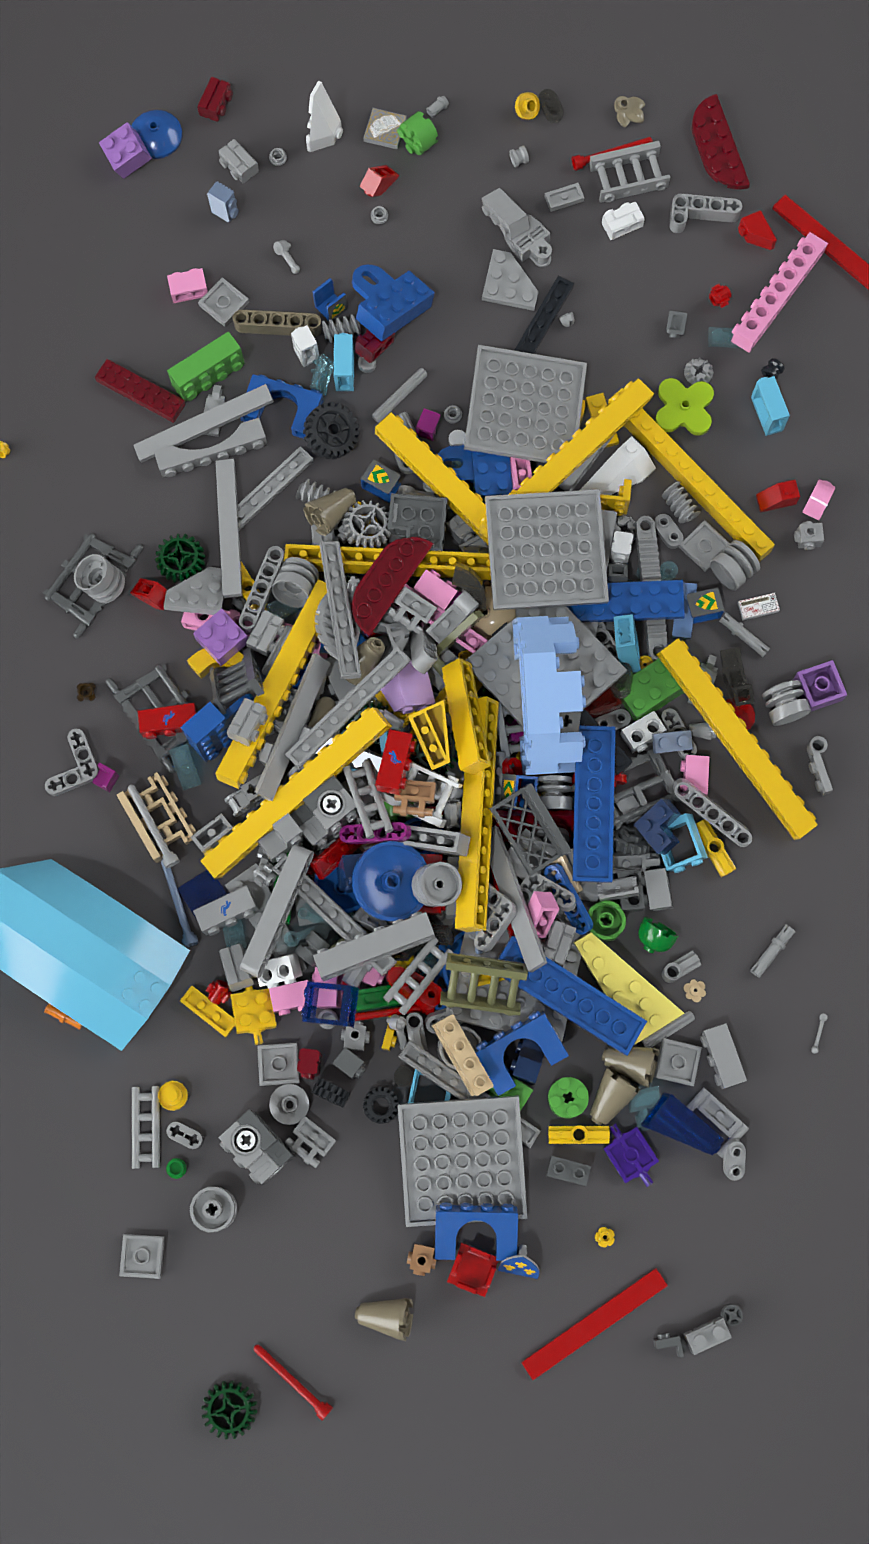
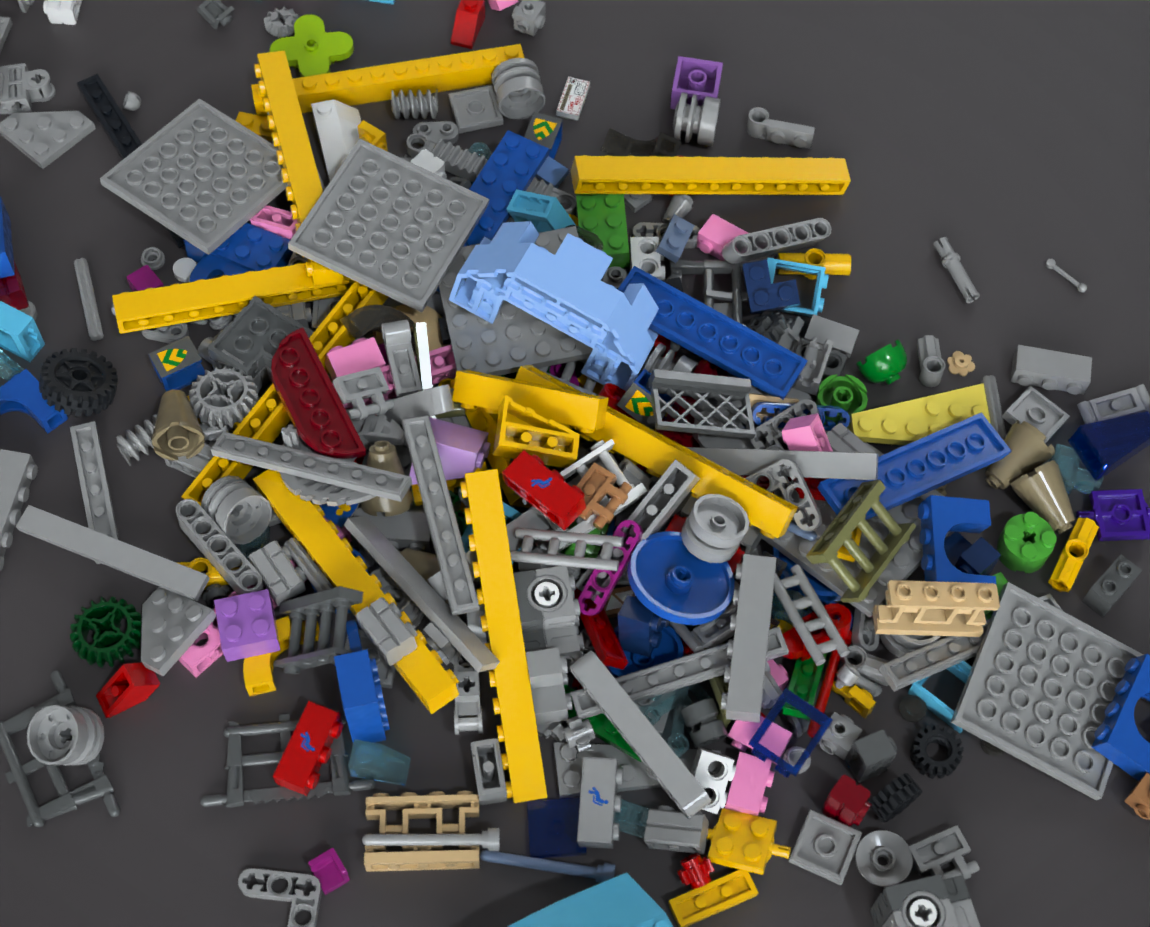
camera: 65 degrees left, 15 degrees down
dark brown plate [77,683,96,702] -> none
light grey pin [719,612,770,658] -> none

